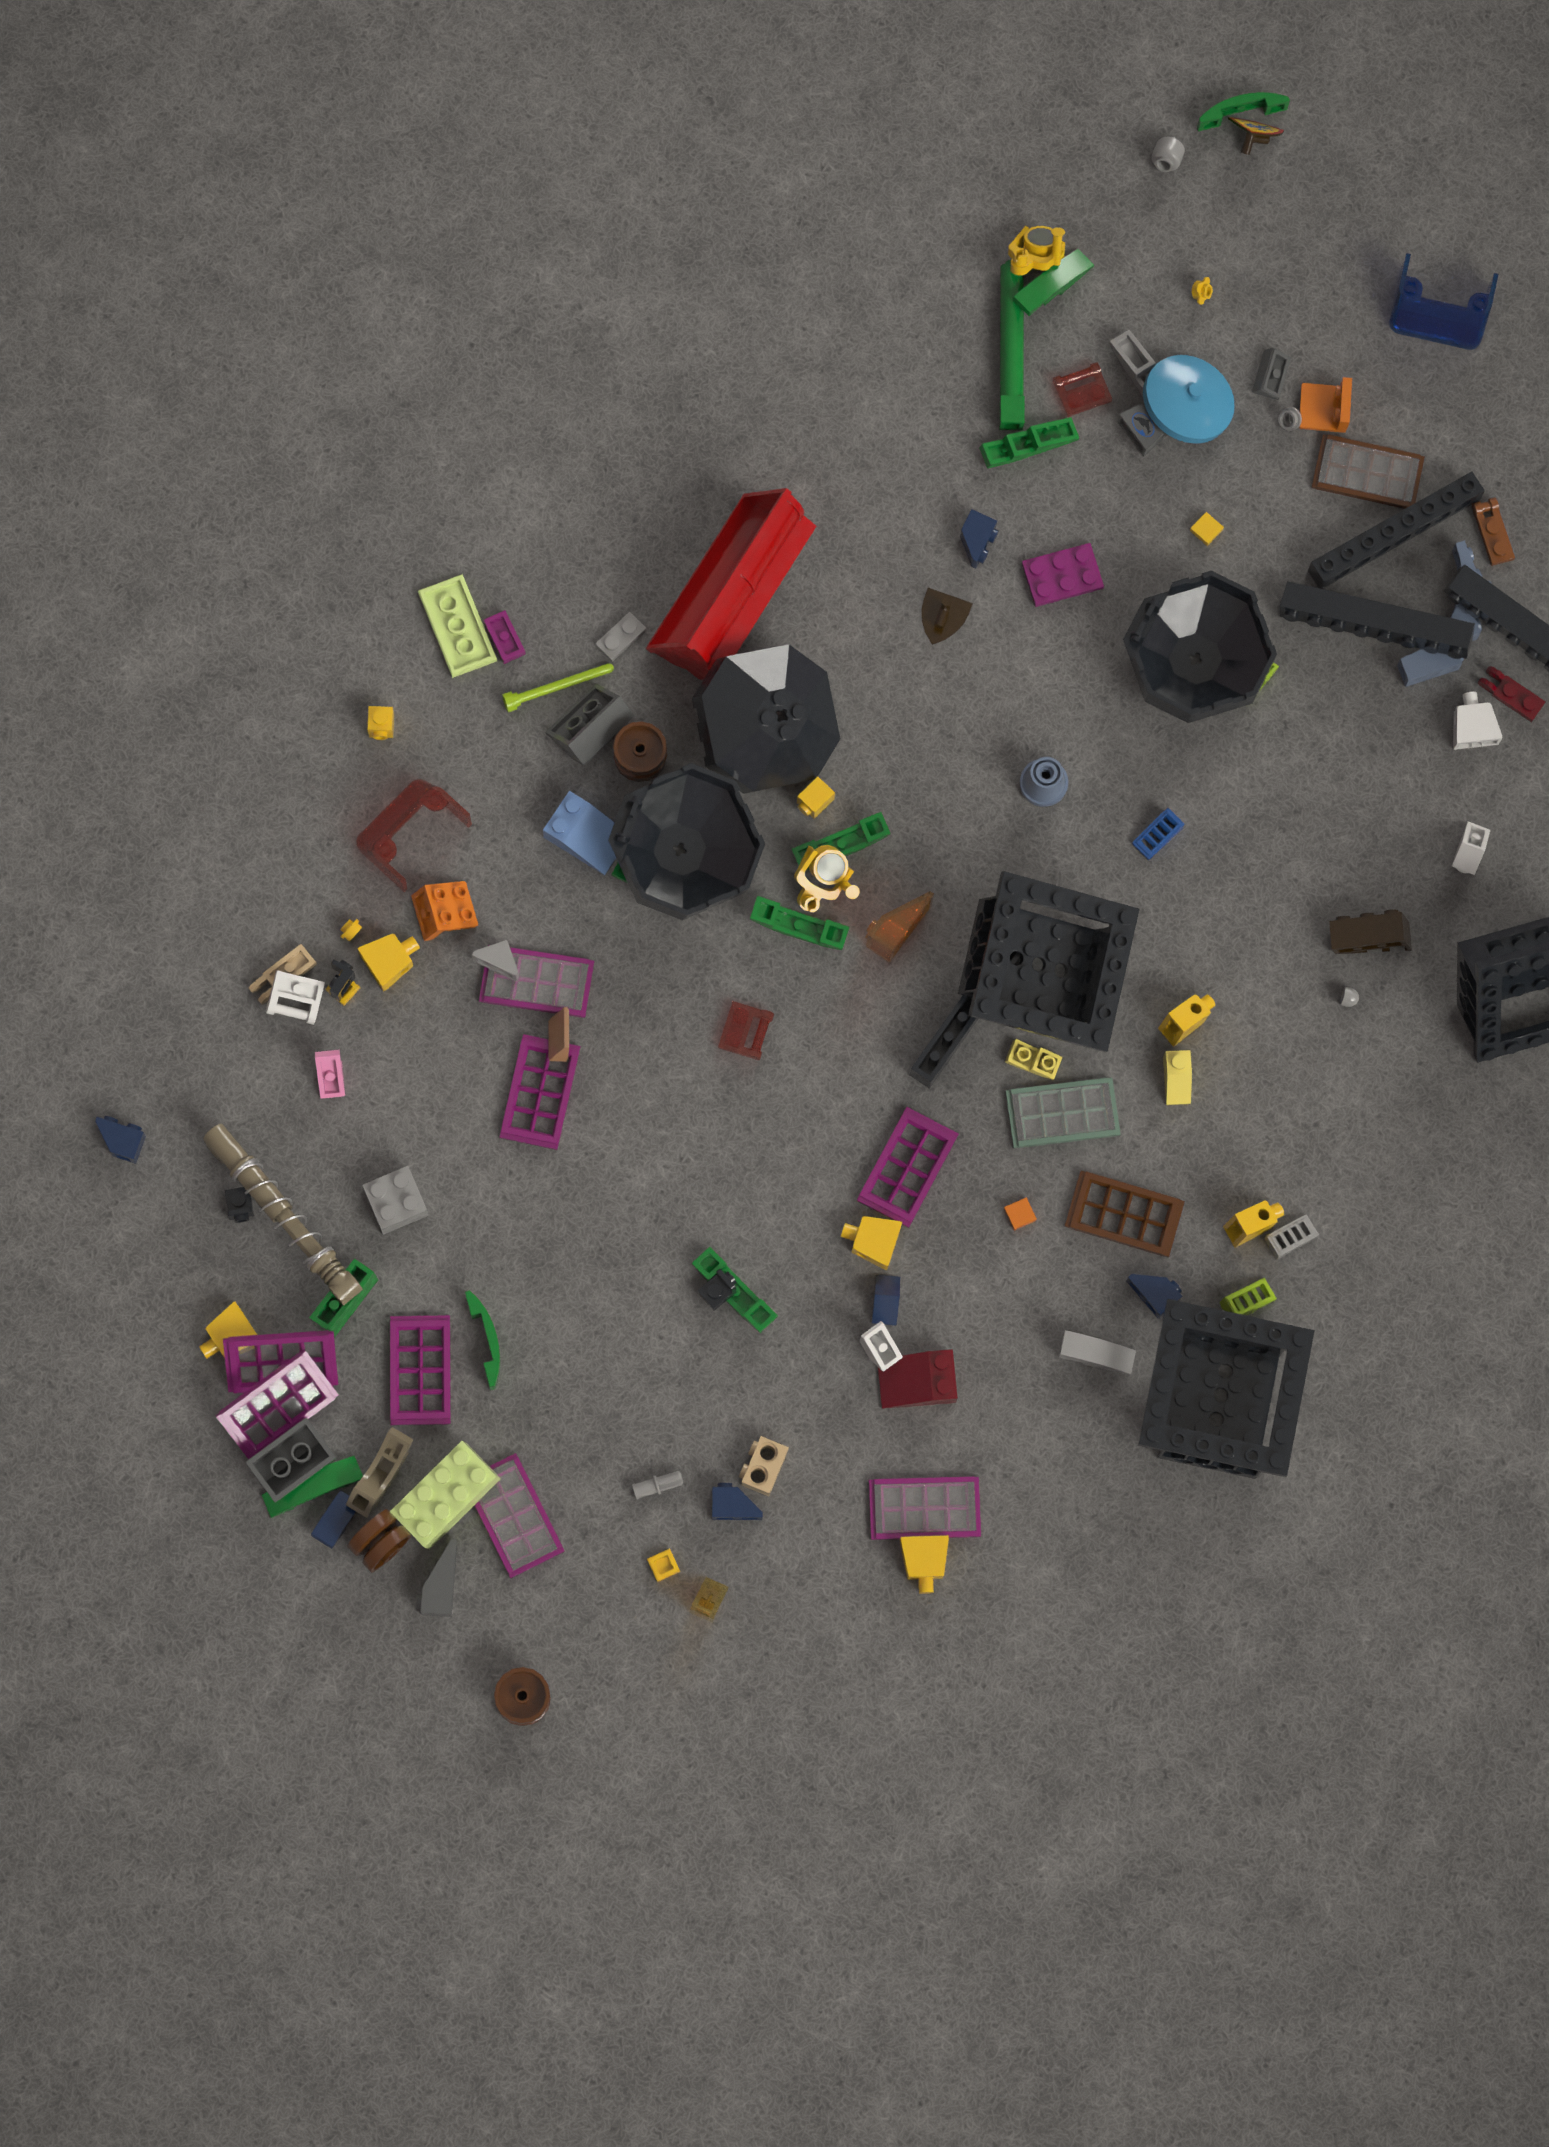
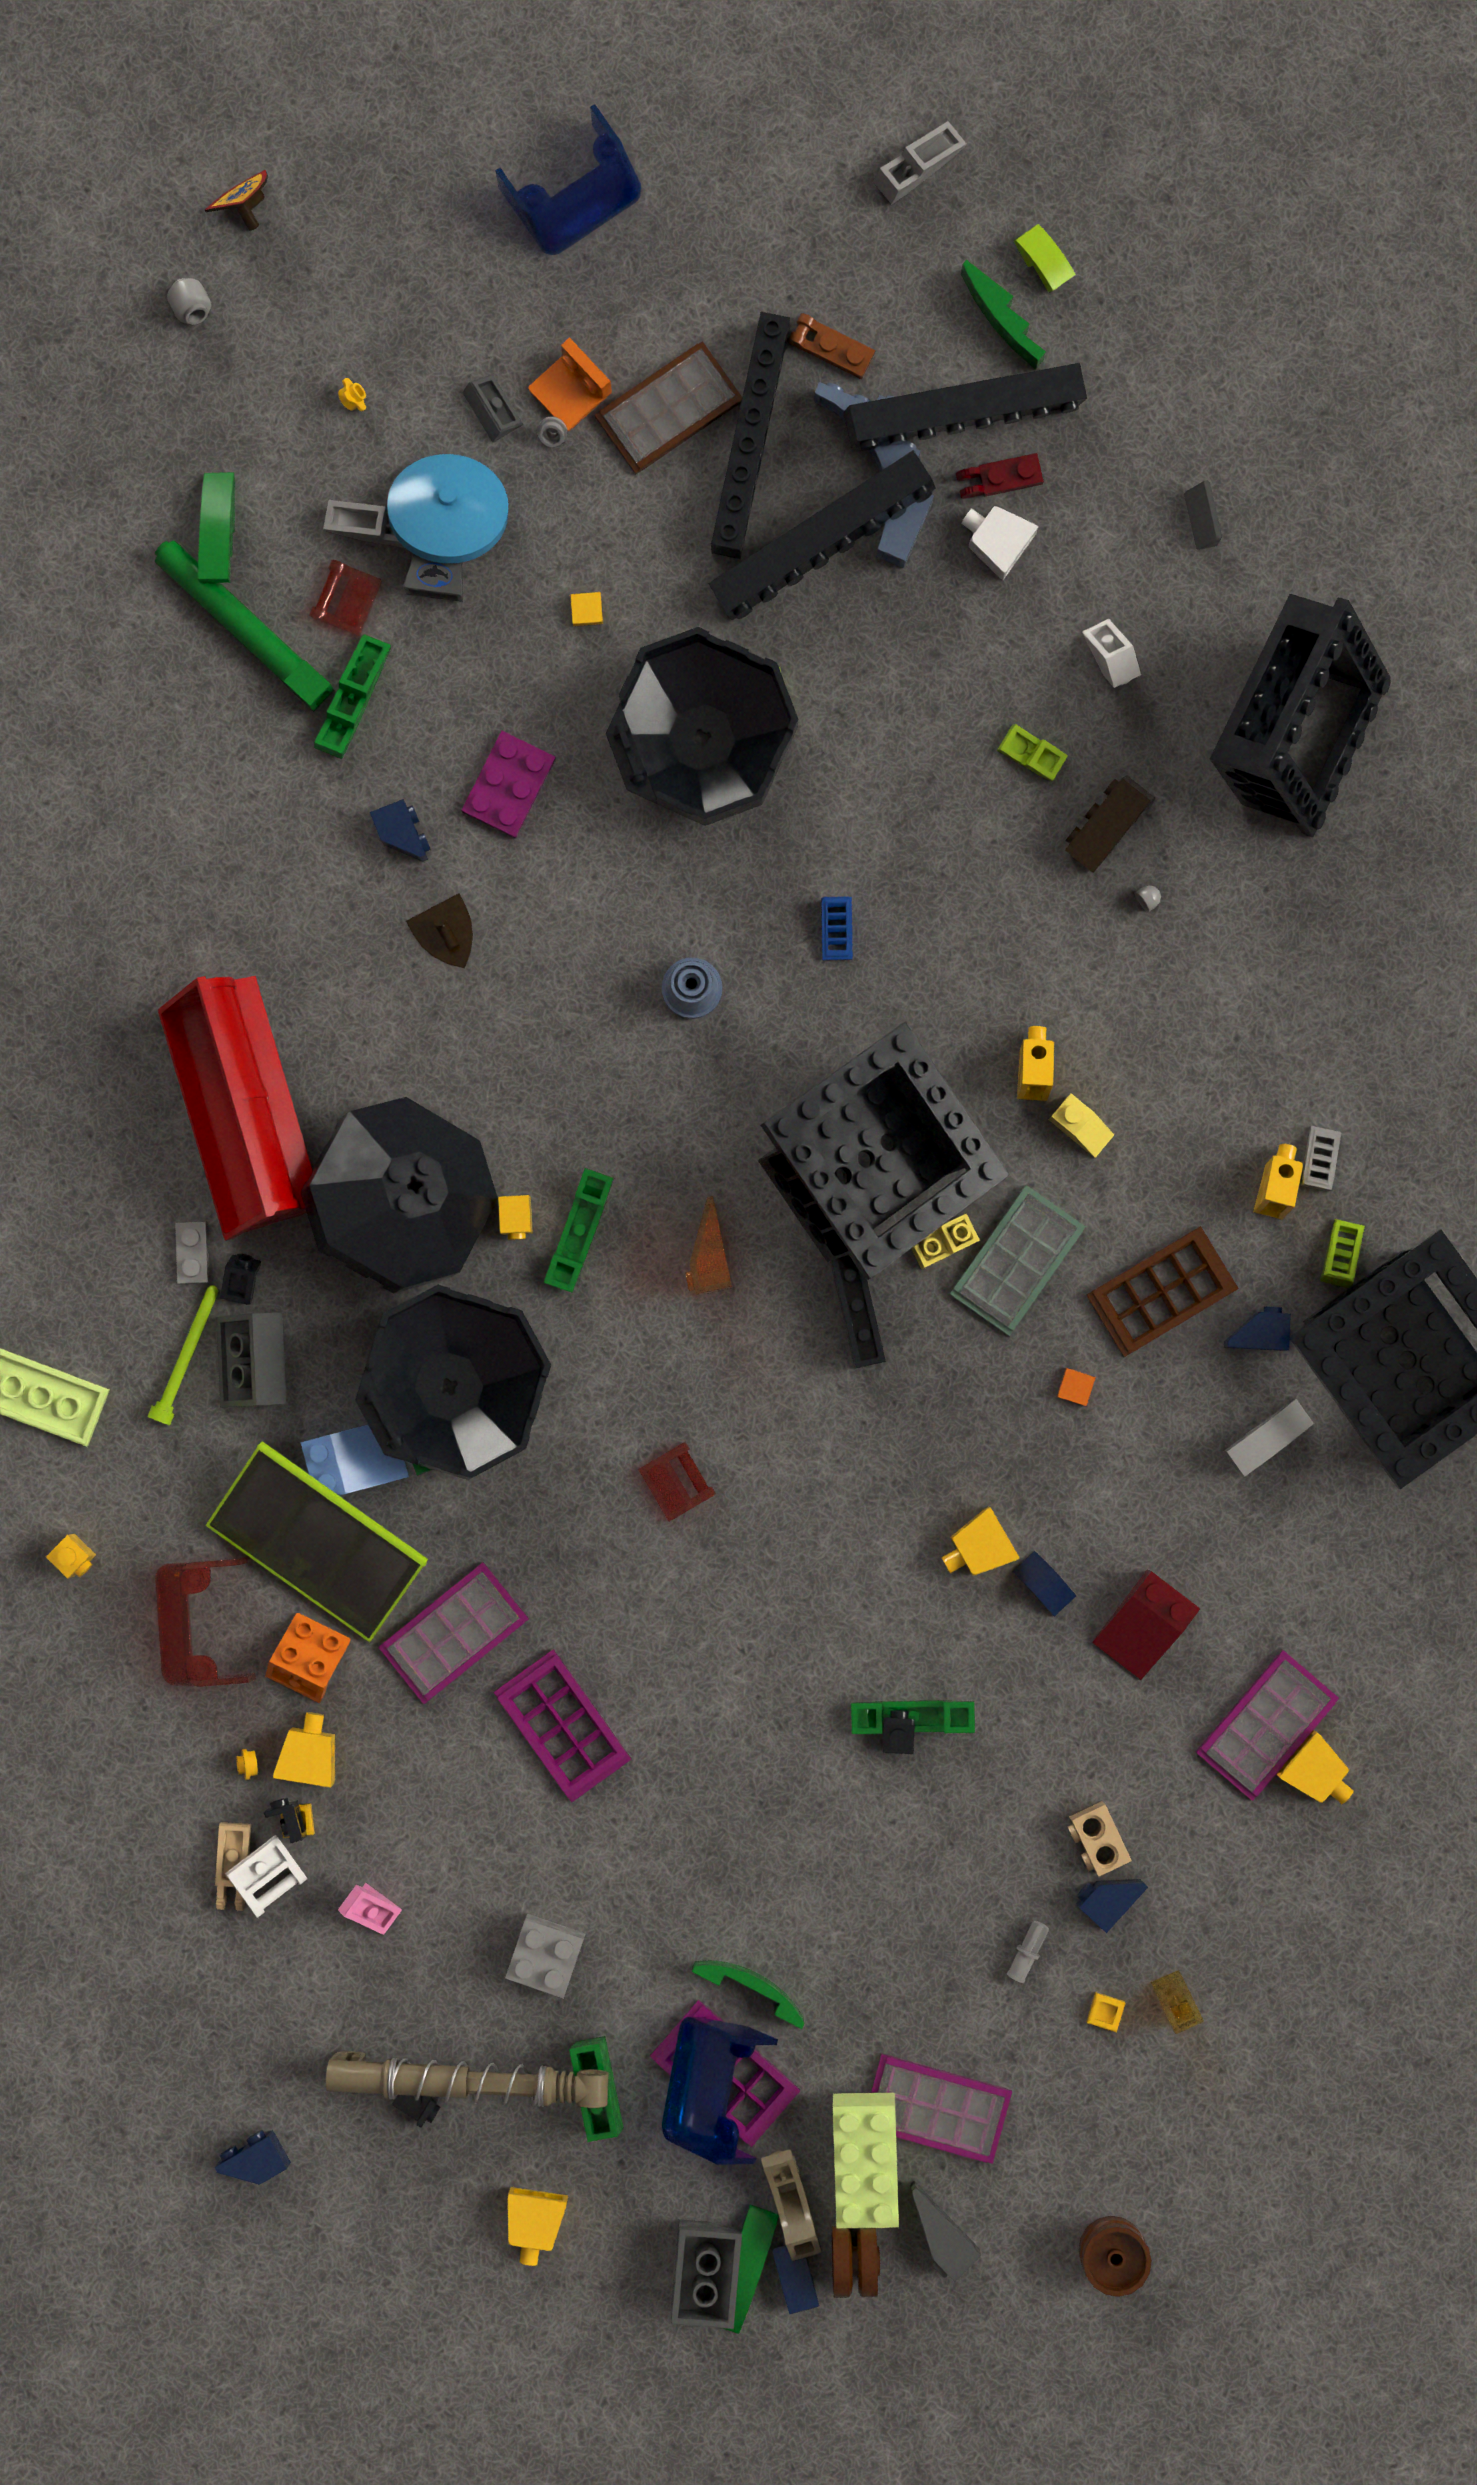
camera: 40 degrees left, 10 degrees up
magenta piece [215,1349,339,1459] -> none
magenta piece [223,1330,339,1393] -> none
light grey slope [472,940,519,982] -> none
magenta plate [483,610,526,664] -> none
medium nougat slope [548,1007,569,1062] -> none
reddish brown wheel [613,721,667,782] -> none
green slope [750,896,849,950] -> none
yellow piece [794,845,860,912] -> none
magenta piece [857,1107,959,1228] -> none
white slope [860,1321,903,1371] -> none
yellow piece [1008,226,1065,275] -> none
green slope [1197,92,1290,132] -> none
none -> clear smoke door [205,1441,428,1642]
none -> black bracket [220,1254,261,1305]
none -> clear blue windscreen [662,2017,778,2165]
none -> lime slope [997,724,1068,781]

